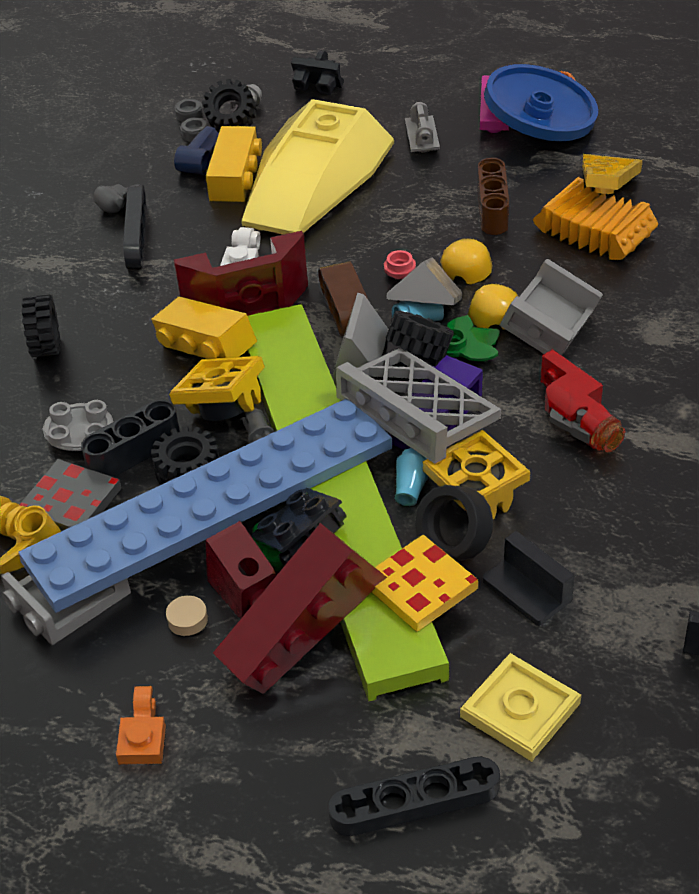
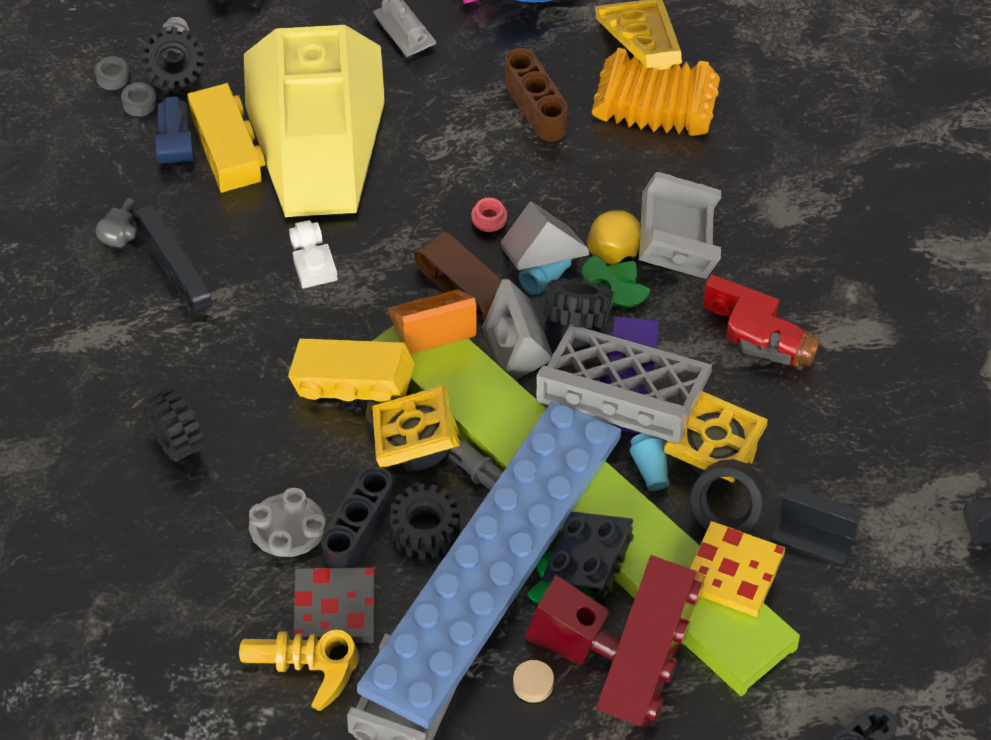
camera: 30 degrees left, 10 degrees up
dark red slope [174,230,308,316] -> none
yellow hair [440,239,493,284] -> none
light yellow tile [460,653,581,762] -> none
none -> orange slope [388,289,476,354]

